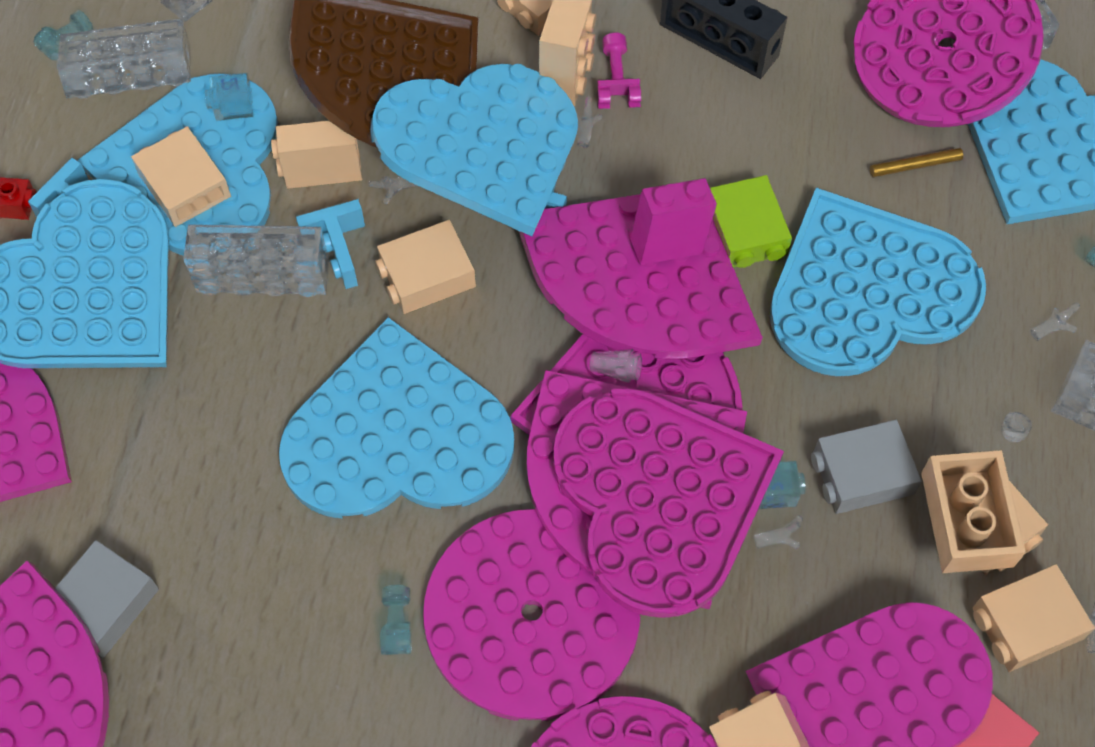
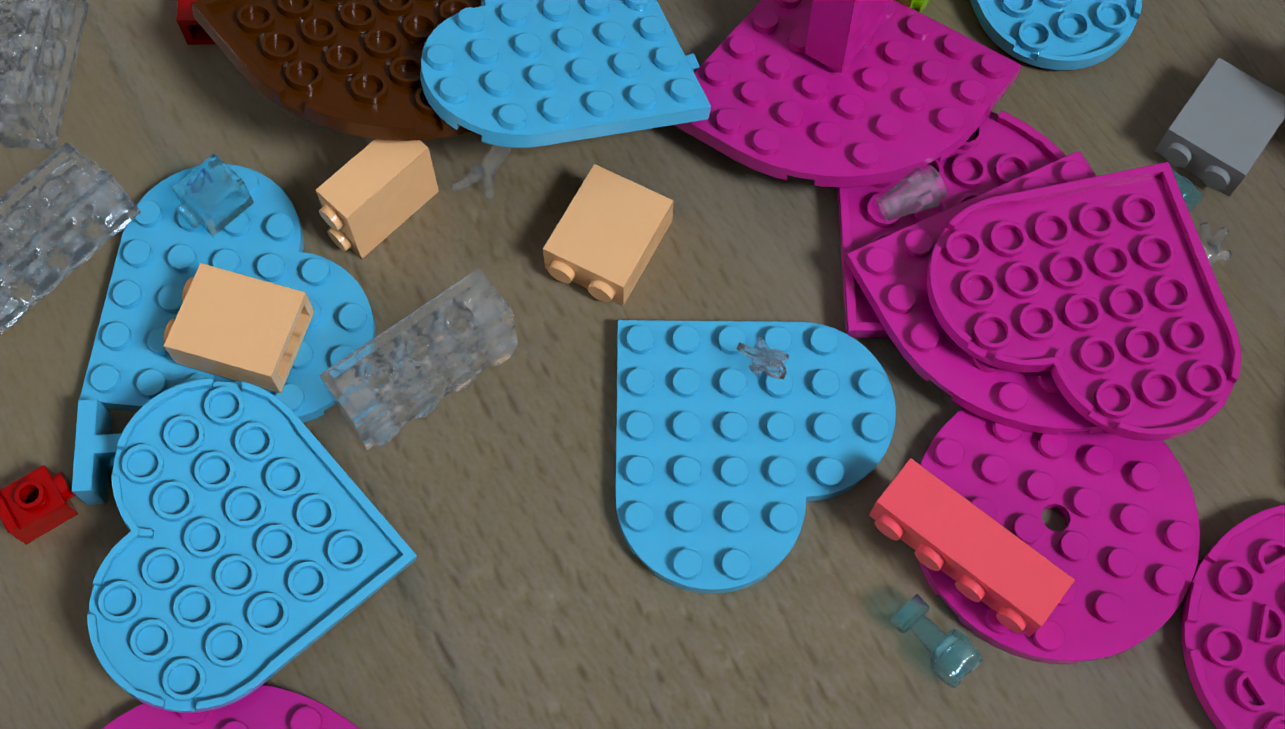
camera: 40 degrees left, 5 degrees up
medium azure bracket [296,199,365,289] -> none
none -> clear plant [736,337,790,379]
none -> coral brick [869,458,1075,636]

